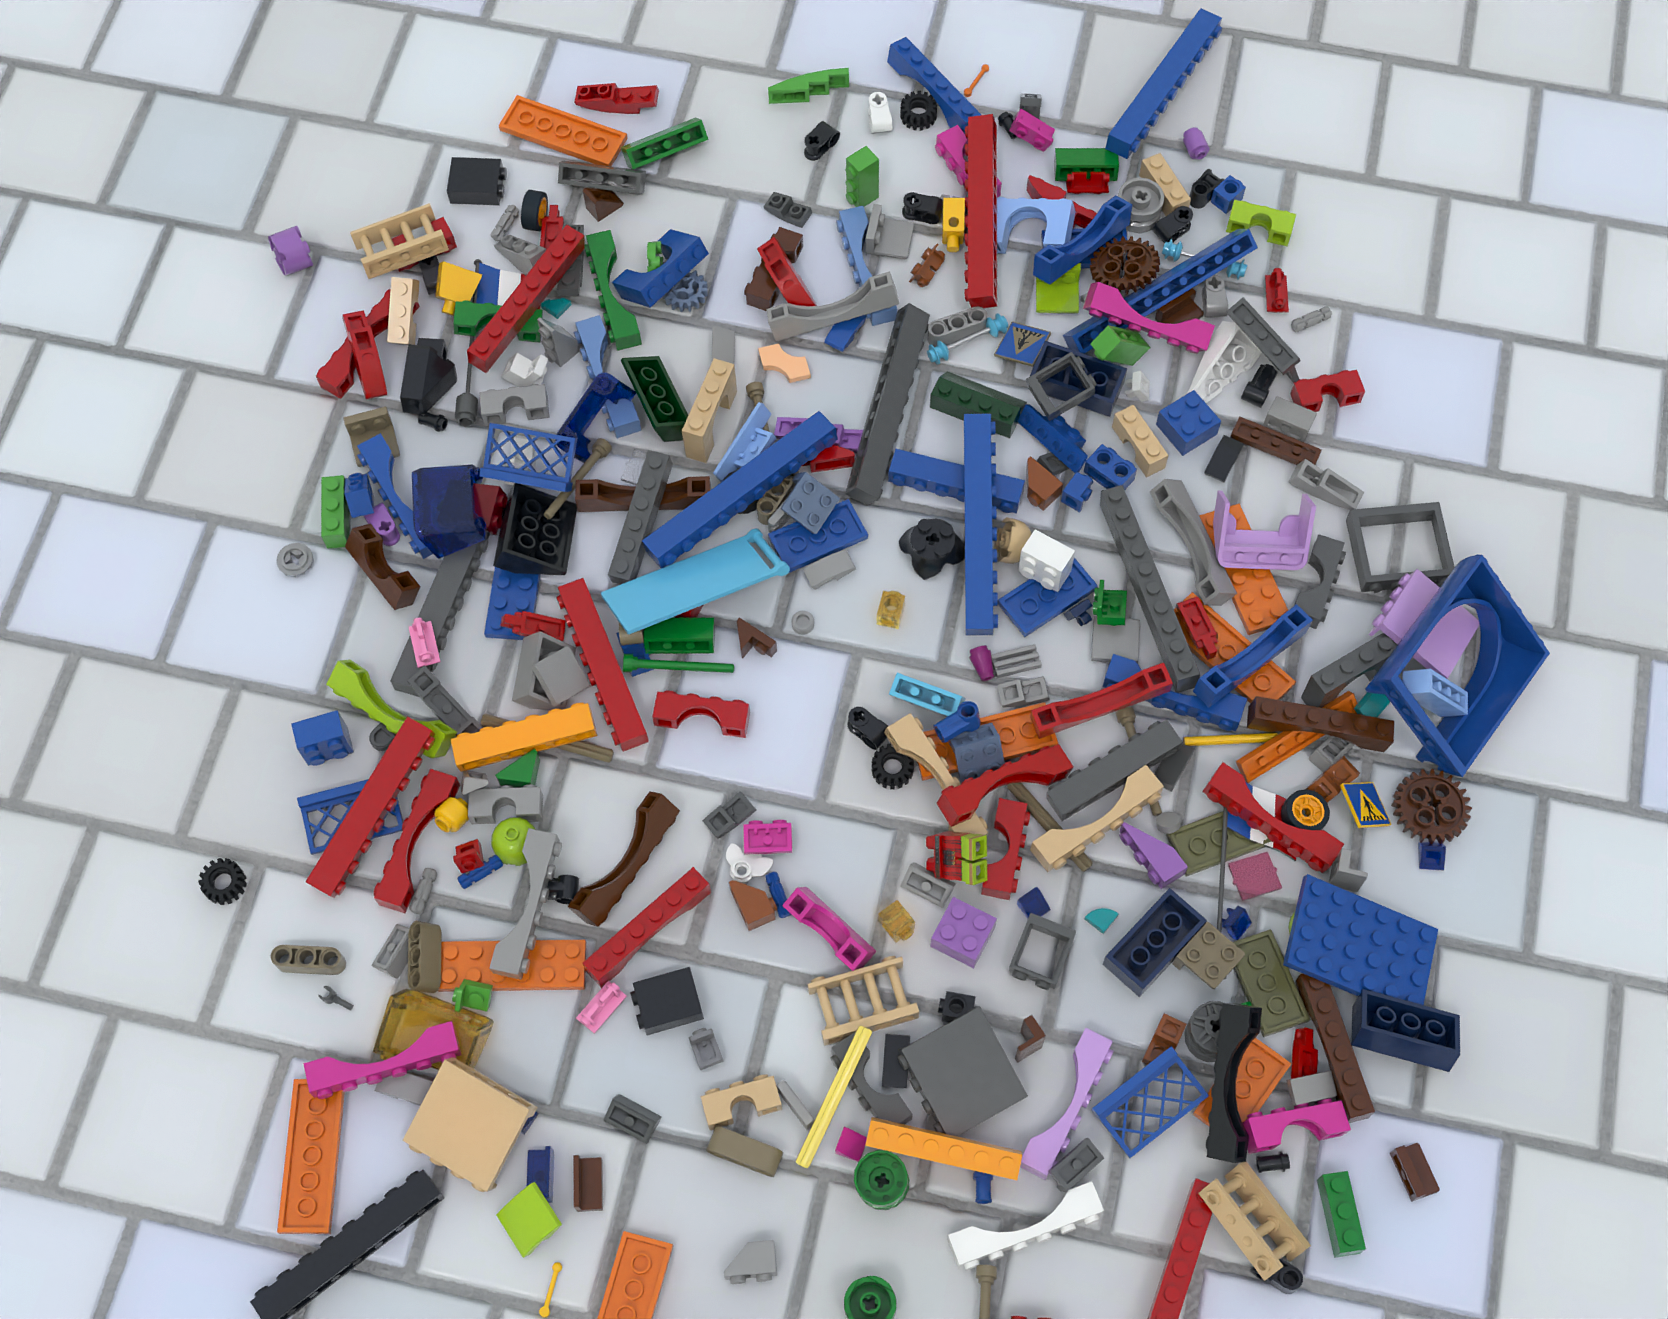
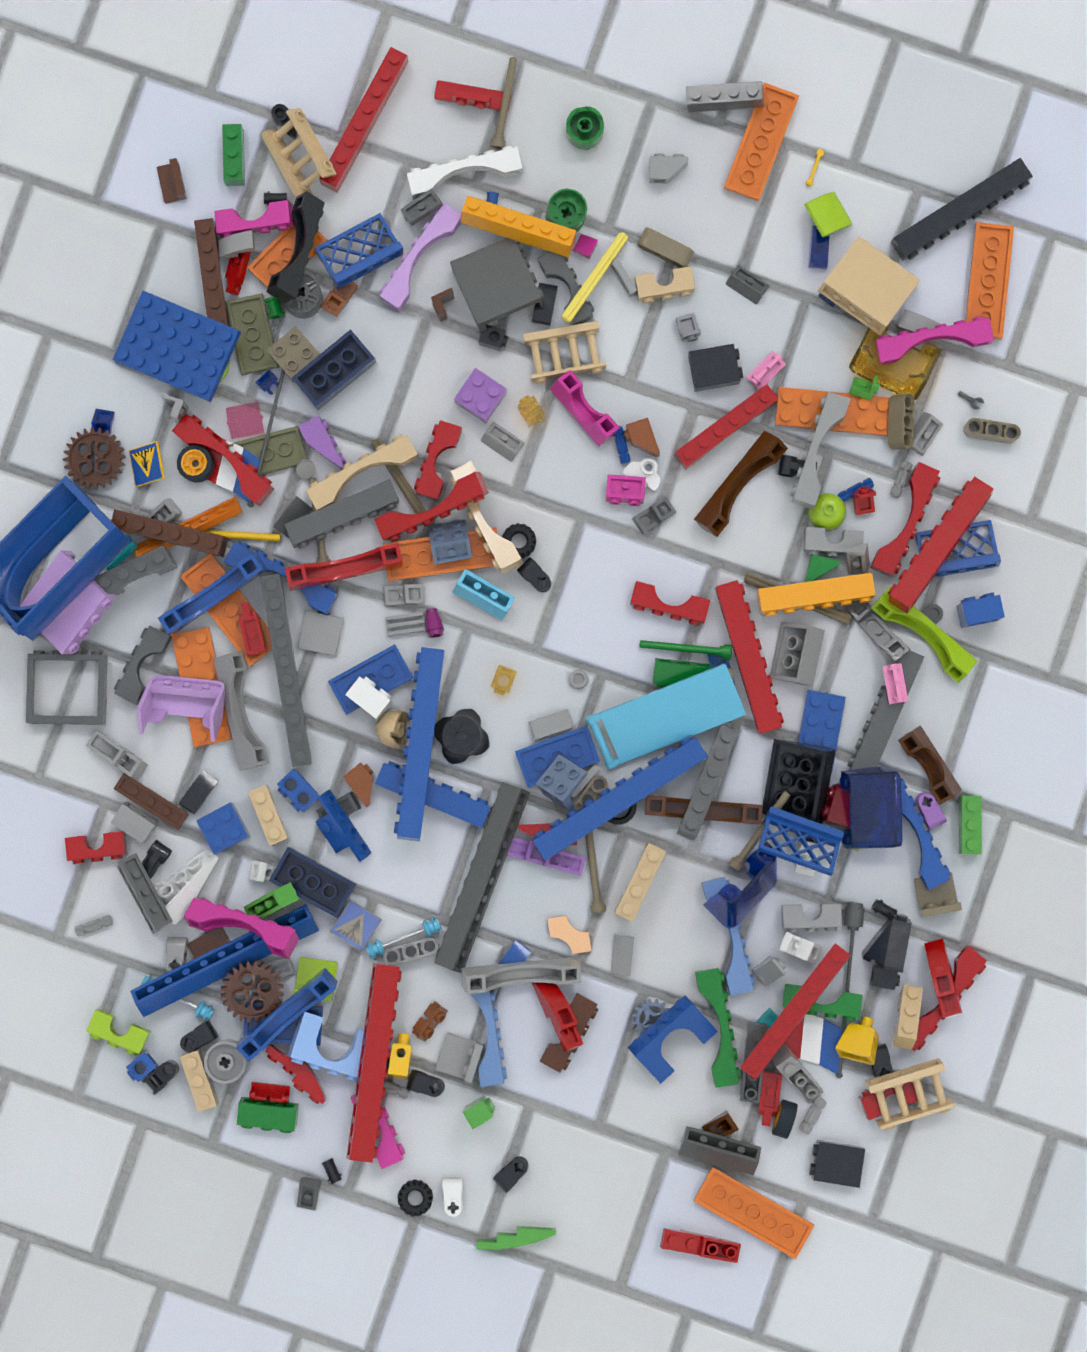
camera: 175 degrees left, 20 degrees up
black tyre [198,858,247,905] -> none
medium lavender brick [268,226,313,275] -> none
light grey gear [277,543,314,577] -> none
blue brick [344,473,374,518] -> none
yellow head [434,797,469,832] -> none
red hinge [500,611,566,641] -> none
light grey tile [531,645,591,707] -> none
reddish brown panel [573,1155,603,1212] -> none
green brick [621,117,709,169] -> none
dark green slope [621,356,688,442] -> none
bright green plate [647,241,664,272] -> none
light blue bracket [713,402,776,482] -> none
reddish brown slope [737,617,777,658] -> none
dark grey slope [764,192,812,228] -> none
blue arch [887,37,981,134] -> none
hips [926,831,987,885] -> none
dark green slope [930,371,1027,439] -> none
blue piece [933,701,980,743] -> none
orange hinge [964,64,989,97] -> none
dark pink bracket [1009,109,1055,152] -> none
dark grey window [1009,913,1076,990] -> none
clear blue slope [1017,887,1051,919] -> none
dark grey window [1026,352,1096,421] -> none
blue brick [1061,472,1093,513] -> none
dark blue tile [1063,599,1093,626] -> none
teal tile [1084,908,1119,934] -> none
green bracket [1093,580,1127,626] -> none
blue brick [1105,8,1222,159] -> none
medium lavender brick [1183,127,1210,159] -> none
red hinge [1265,268,1289,312] -> none
dark orange slope [1306,756,1360,803] -> none
dark blue brick [1351,989,1460,1072] -> none
light blue brick [1402,669,1468,717] -> none

